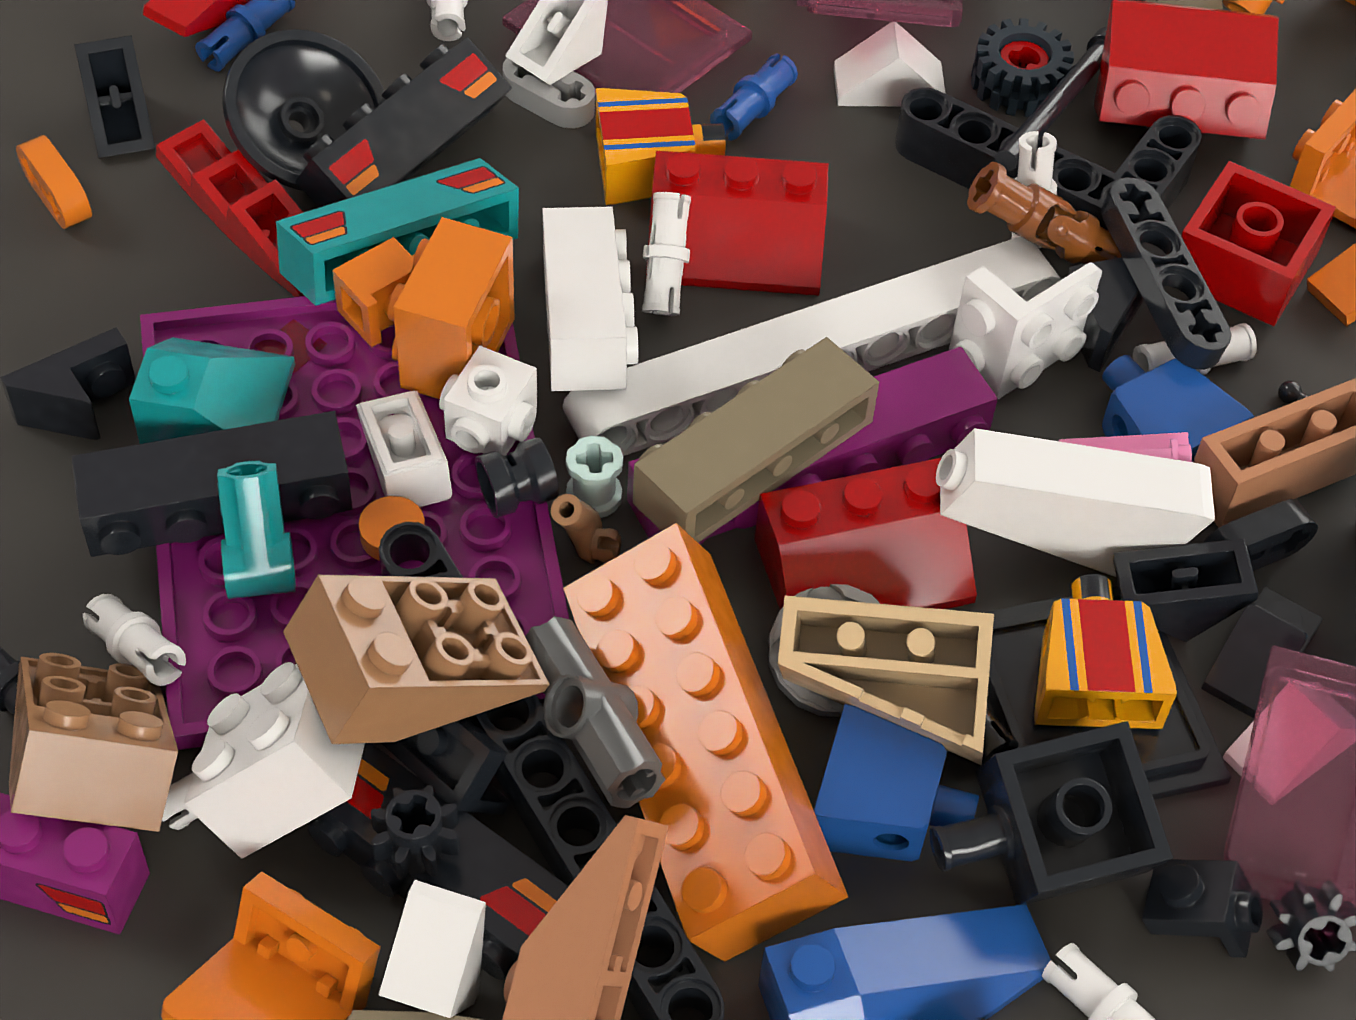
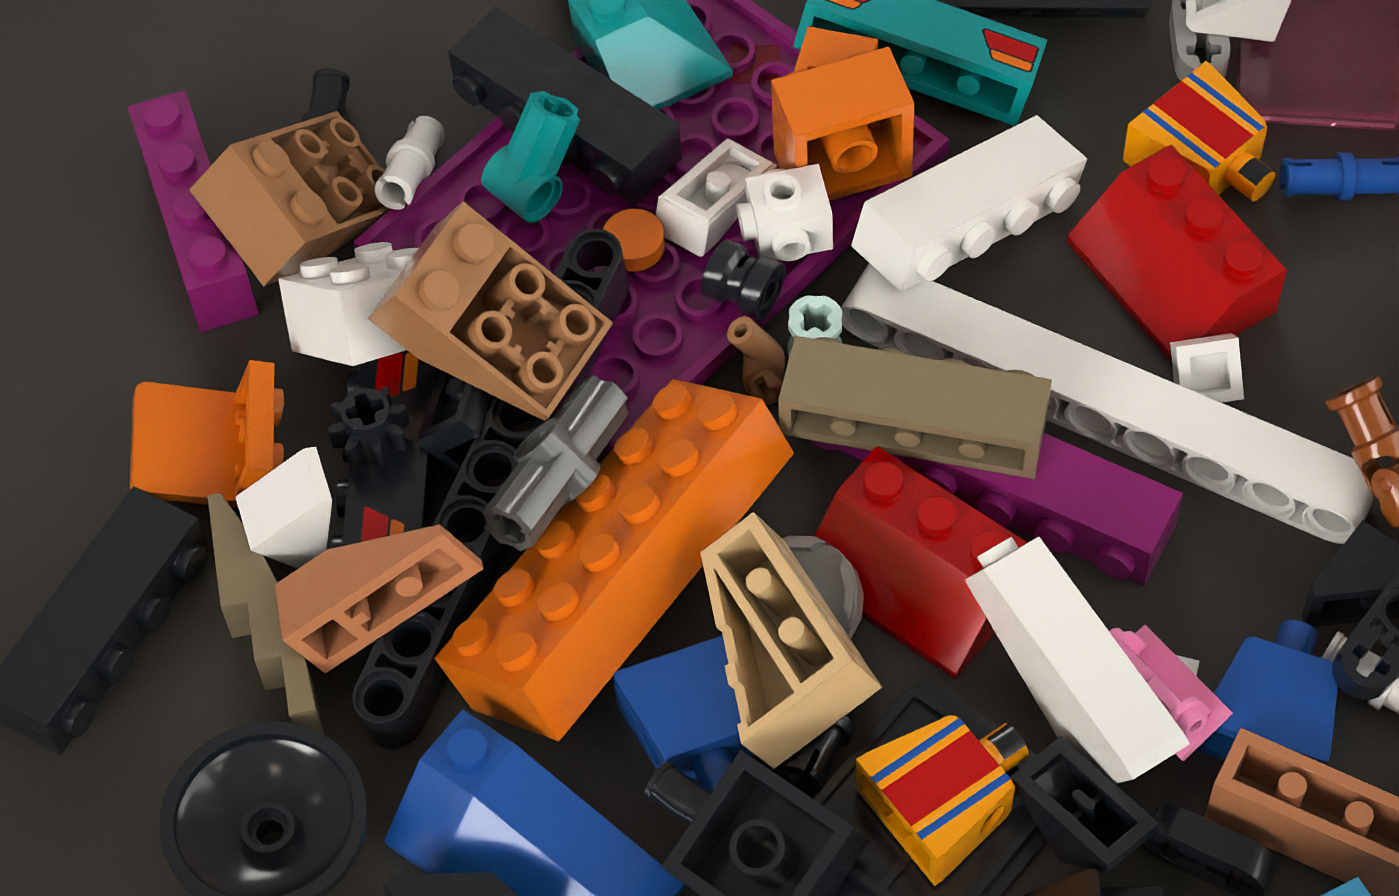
camera: 60 degrees right, 5 degrees up
white pin [642,192,691,316] -> none
white bracket [949,262,1102,399] -> none
none -> white plate [1170,333,1244,403]

